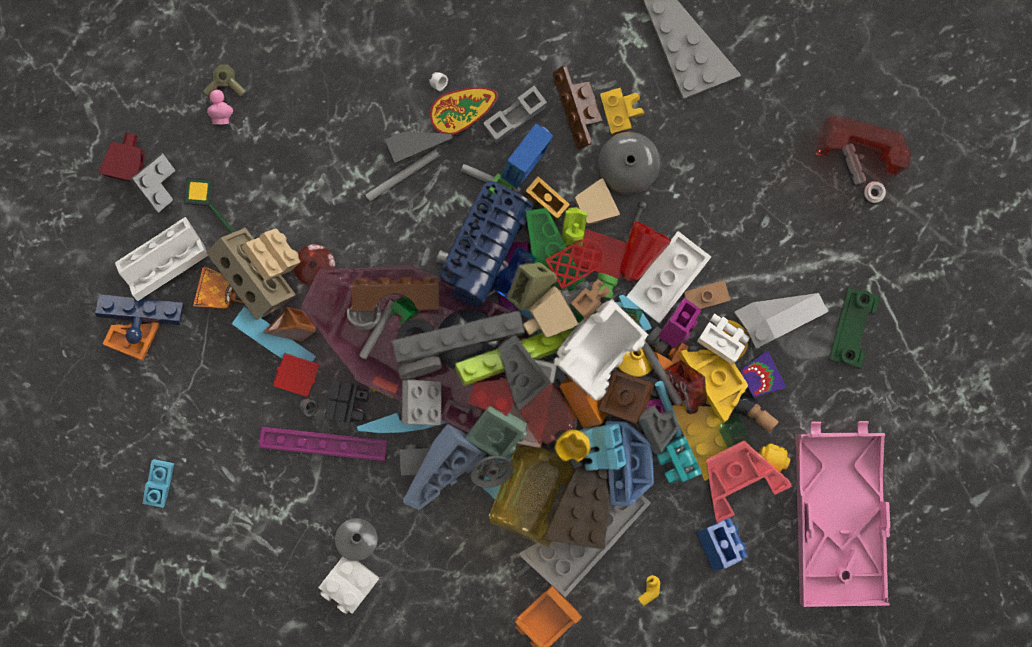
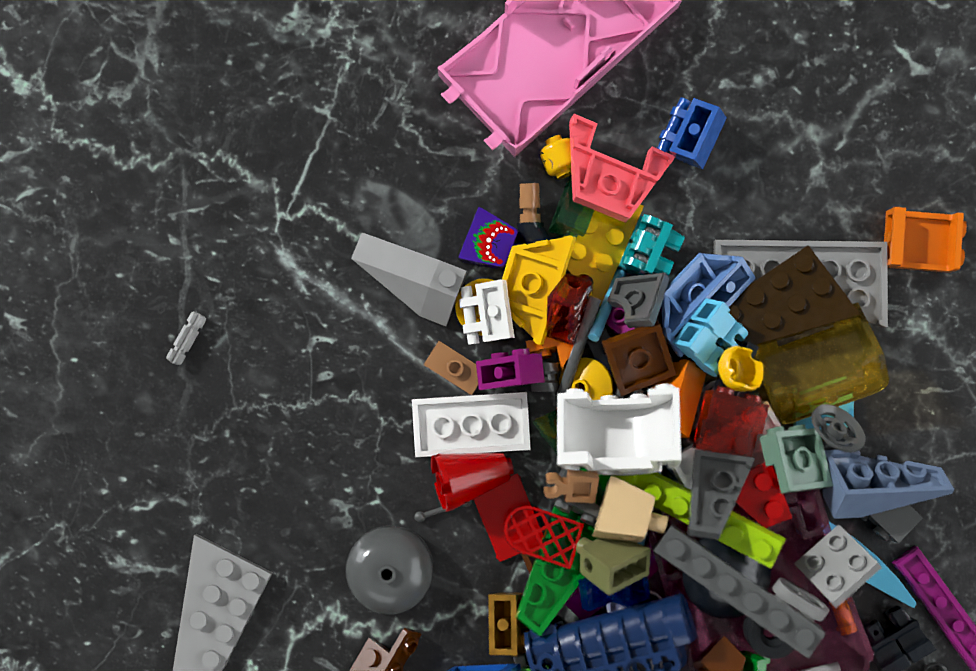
camera: 130 degrees left, 0 degrees up
lime hips [561,208,587,246] -> none
tan torso [574,178,620,226] -> none
bright green wheel [597,273,618,300] -> none
yellow plate [600,88,644,135] -> none
medium azure slope [616,295,651,331] -> none
yellow arm [638,575,660,606] -> none
clear red windscreen [816,115,911,176] -> none
dark green brick [829,287,880,368] -> none
white plate [864,182,886,203] -> none

